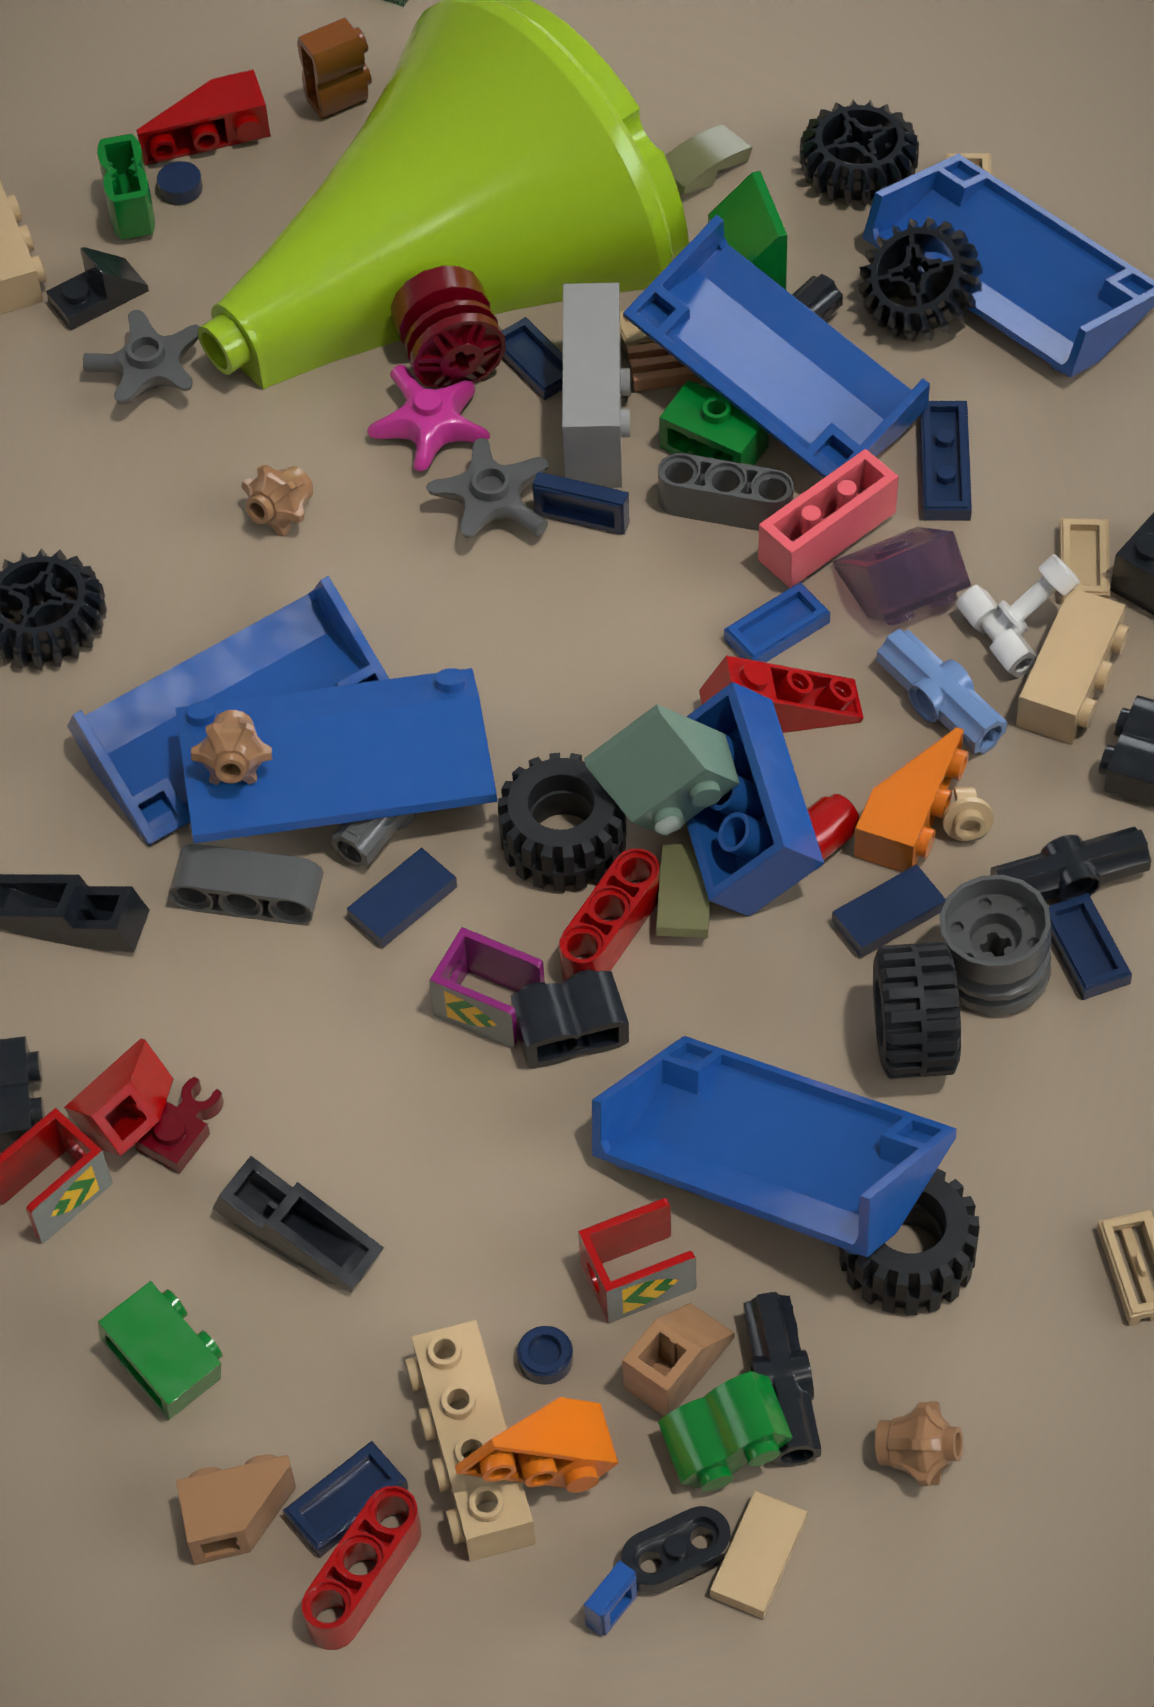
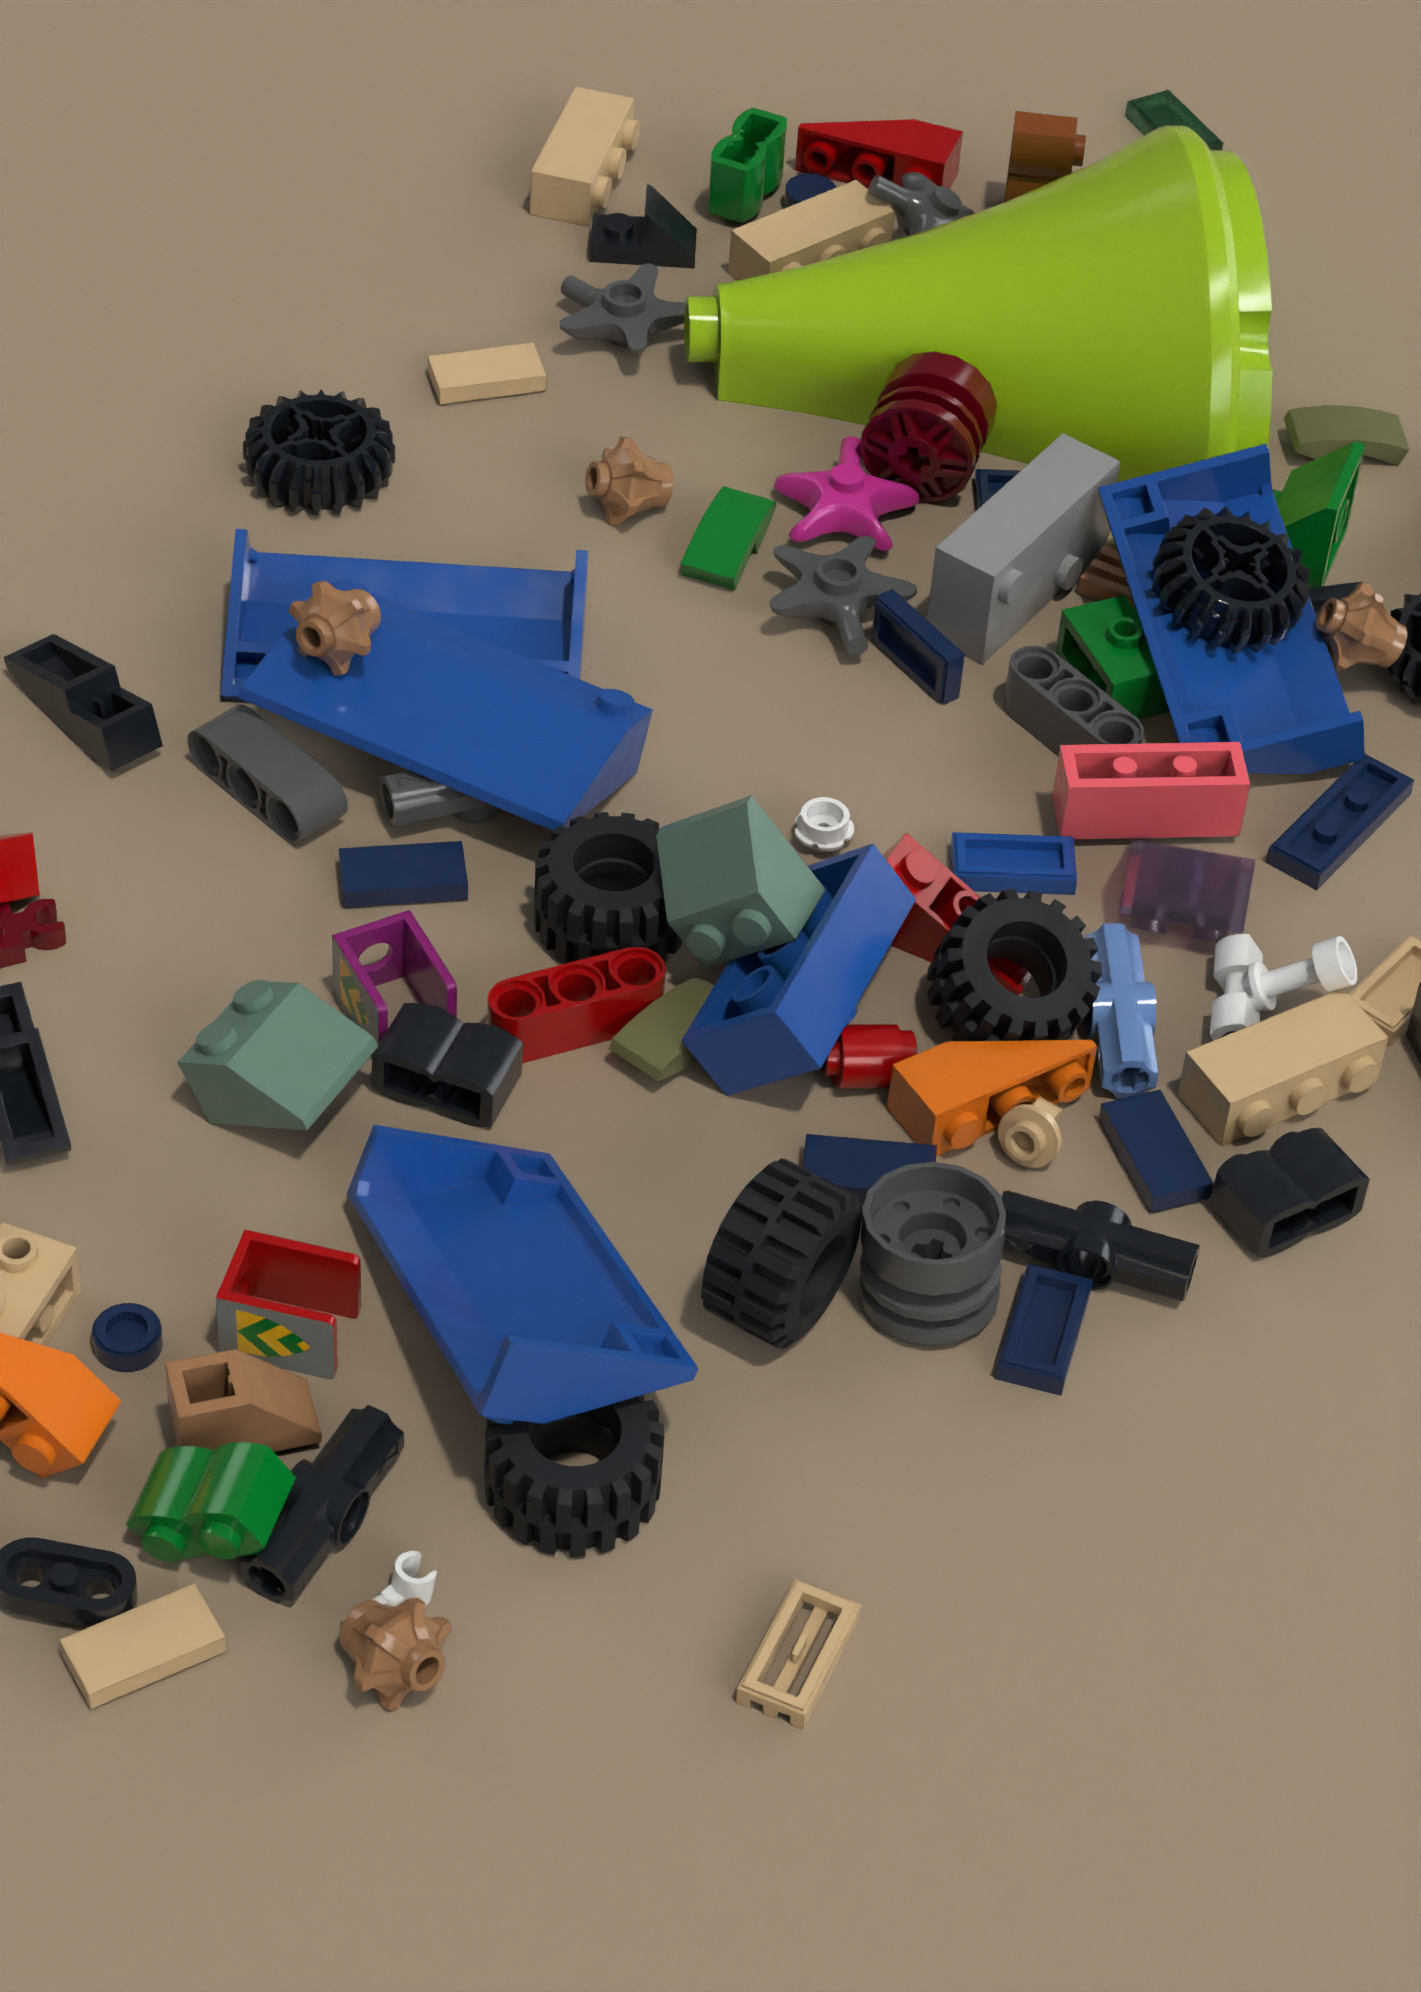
camera: 30 degrees right, 10 degrees down
none -> sand green slope [177,980,379,1130]
none -> white hand [341,1551,438,1624]
none -> tan tile [428,342,547,405]
none -> green slope [680,486,777,590]
none -> tan brick [728,180,895,280]
none -> white plate [795,797,854,853]
none -> dark grey animal [868,172,974,236]
none -> black tyre [927,889,1102,1041]
none -> dark blue tile [1099,1089,1214,1213]
none -> black gear [1151,506,1310,655]
none -> medium nougat rock [1316,582,1407,671]

